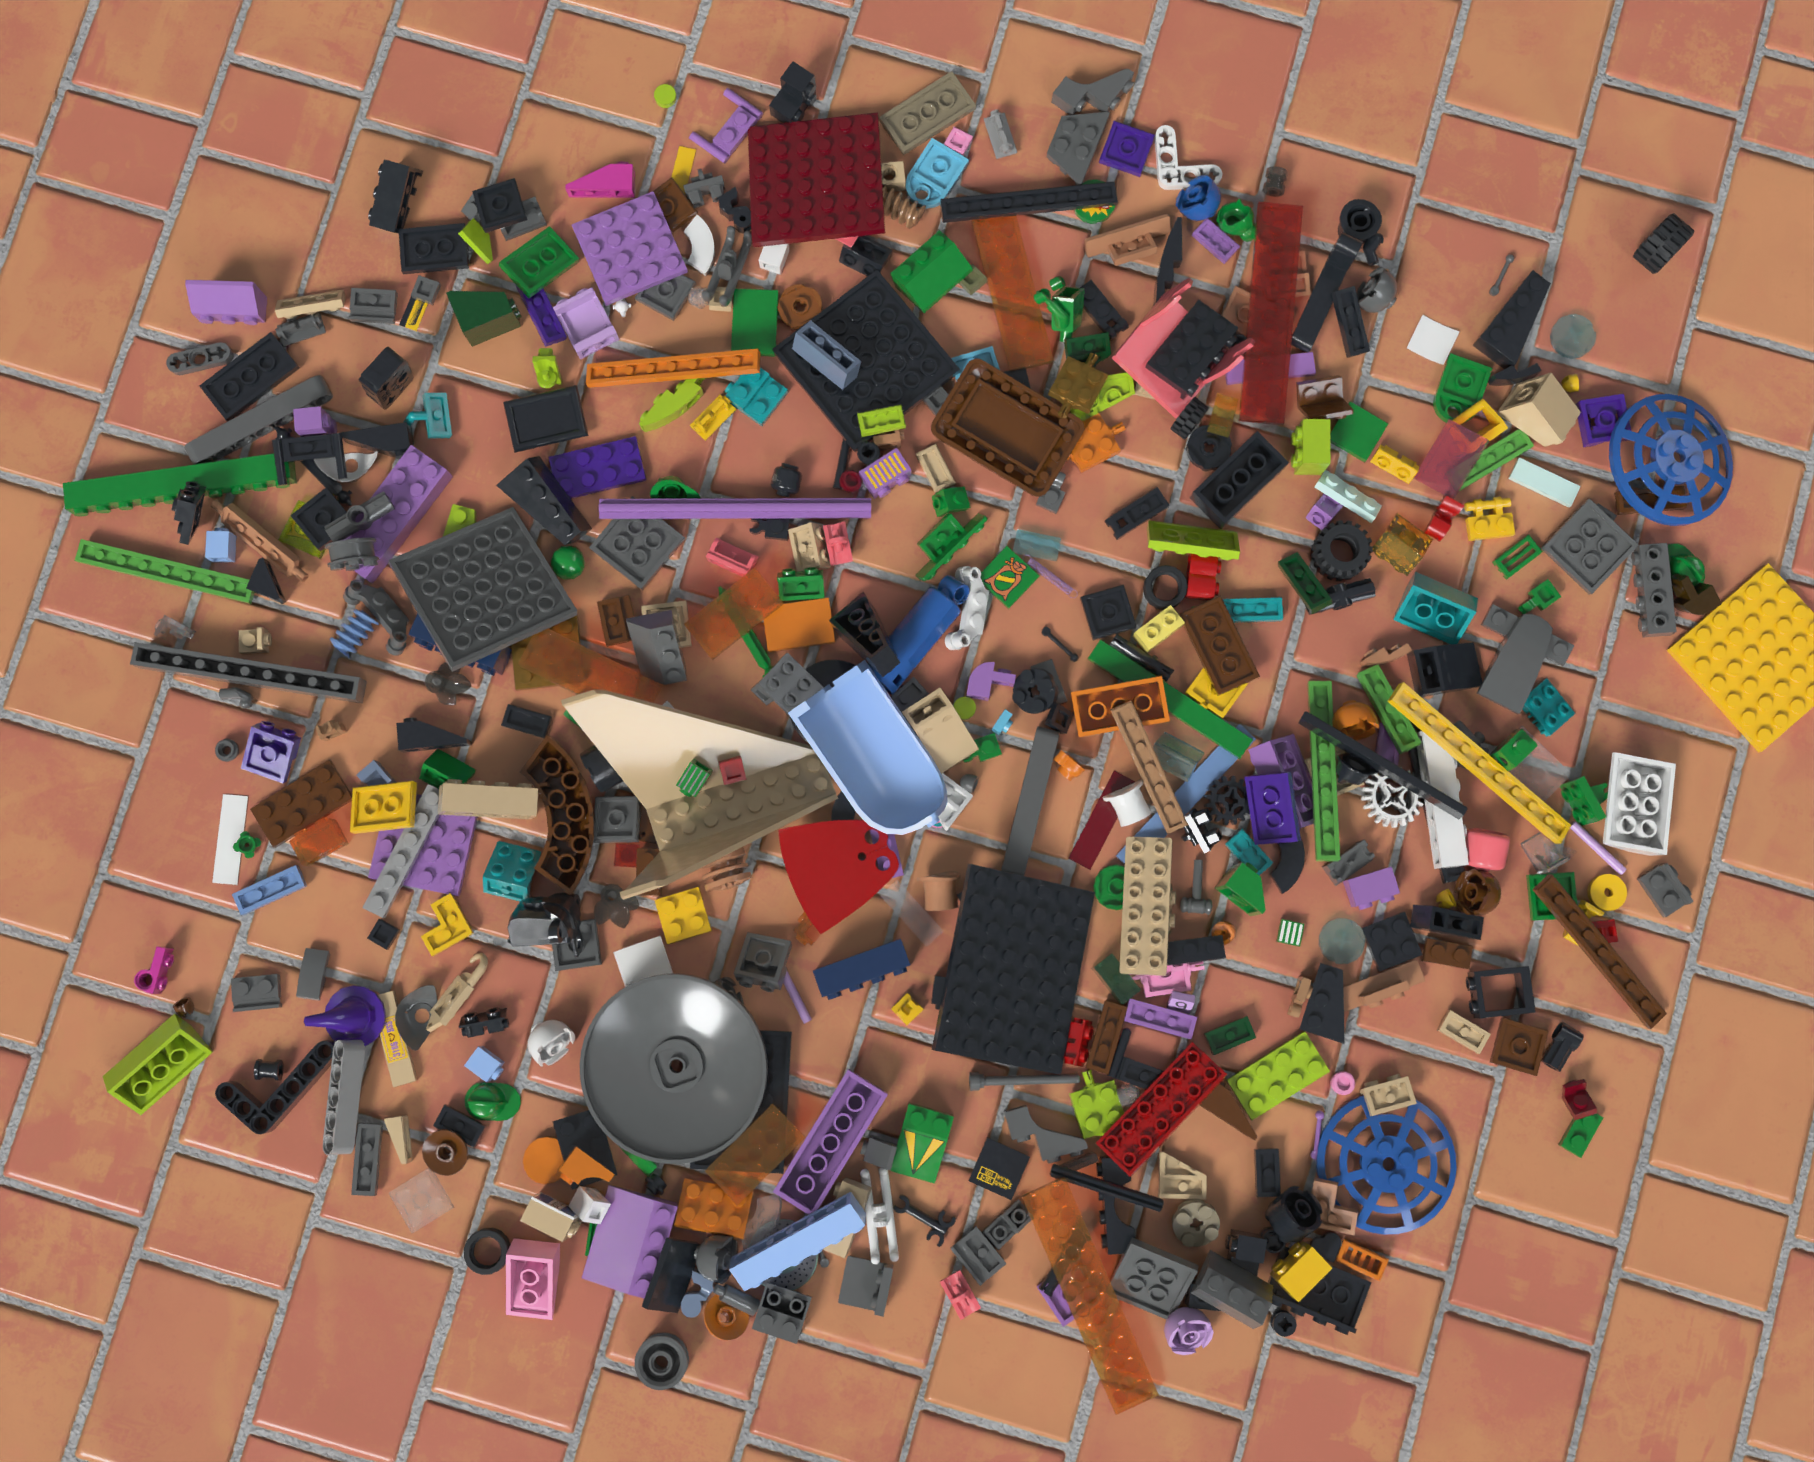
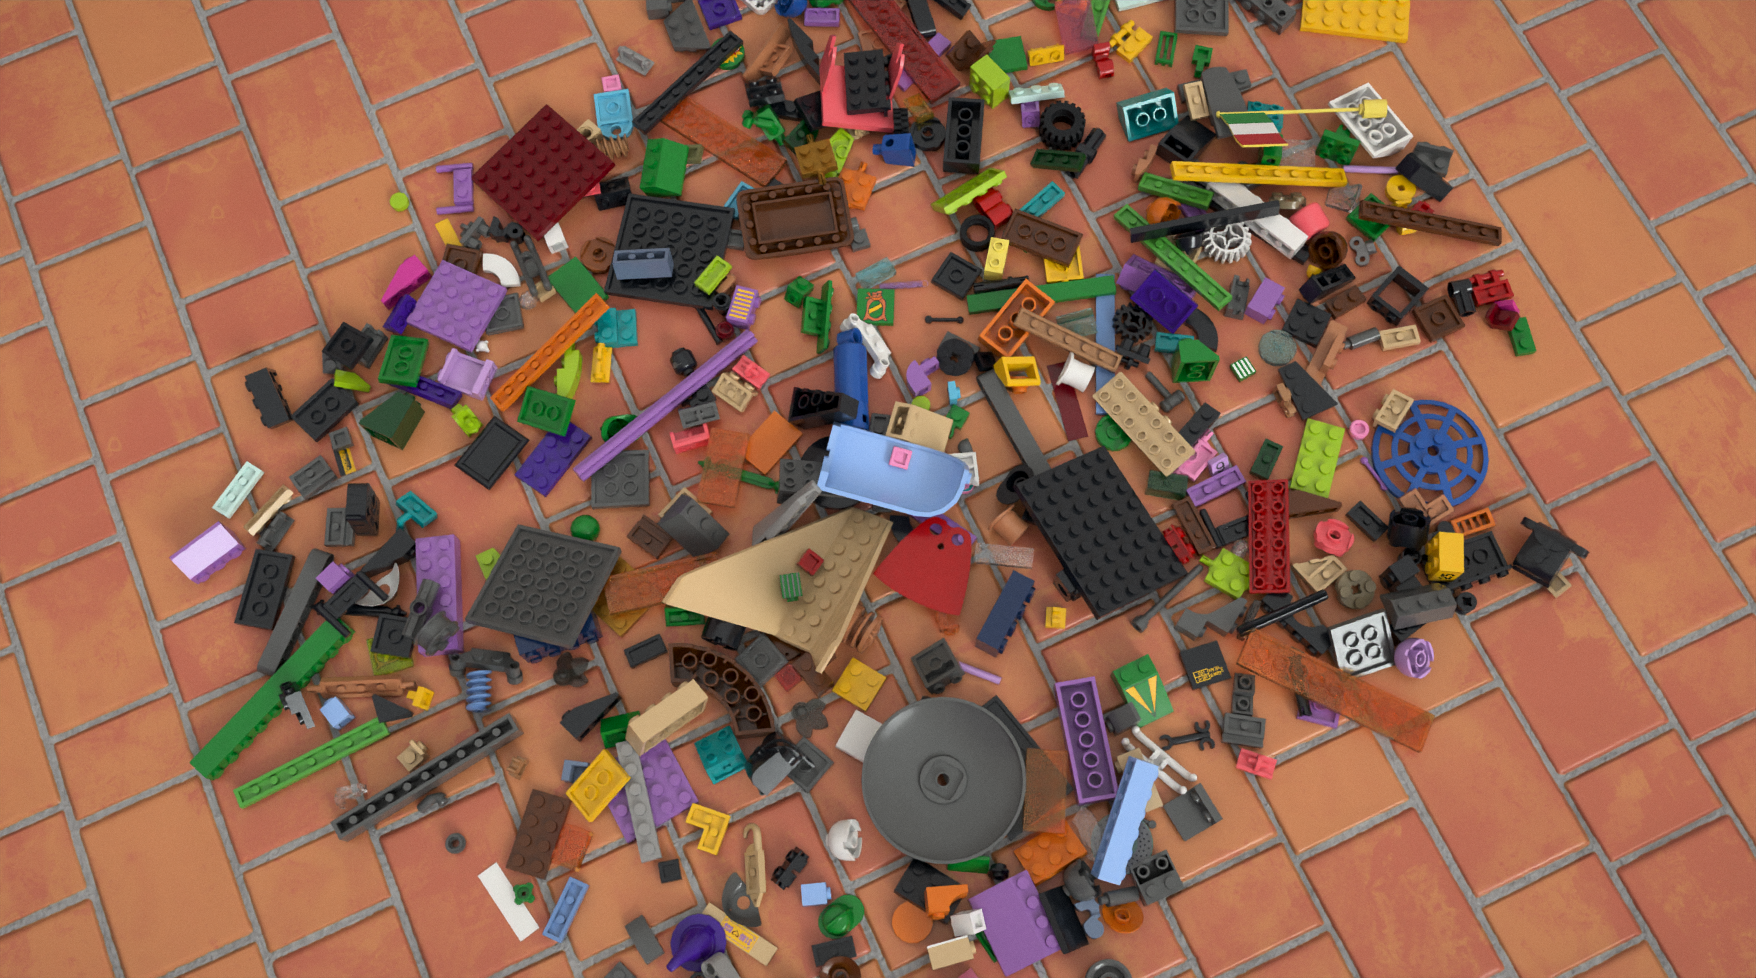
camera: 35 degrees left, 10 degrees down
dark grey beam [166,342,234,376] -> none
plate [241,721,301,783] -> none
black wedge [496,456,592,545] -> none
black brick [769,61,817,123] -> none
green bracket [777,567,825,601] -> none
dark tan plate [879,71,976,155] -> none
tan tile [916,444,956,494] -> none
black plate [1104,487,1170,540] -> none
orange tile [1211,921,1236,945] -> none
clear yellow slope [1373,513,1433,576] -> none
none -> light aqua plate [212,461,264,519]
none -> dark grey plate [324,508,355,547]
none -> dark purple bracket [383,294,417,334]
none -> yellow tile [406,686,434,711]
none -> green tile [517,386,576,436]
none -> dark grey hinge [678,399,720,429]
none -> black plate [745,76,785,107]
none -> light grey wedge [752,480,822,546]
none -> black plate [793,91,827,132]
none -> blue torso [873,133,916,167]
none -> bright pink tile [889,446,912,470]
none -> yellow tile [993,356,1041,387]
none -> black piece [996,465,1034,504]
none -> tan plate [1183,81,1210,121]
none -> flag [1216,99,1387,147]
none -> dark tan plate [1269,192,1306,209]
none -> coral plate [1313,519,1354,557]
none -> dark grey cylinder [1343,327,1380,350]
none -> flat silver piece [1349,236,1377,267]
none -> black slope [1395,152,1454,202]
none -> red plate [1466,269,1514,307]
none -> dark pink tile [1494,299,1520,313]
none -> black piece [1512,517,1590,588]
none -> tan plate [1547,572,1572,598]

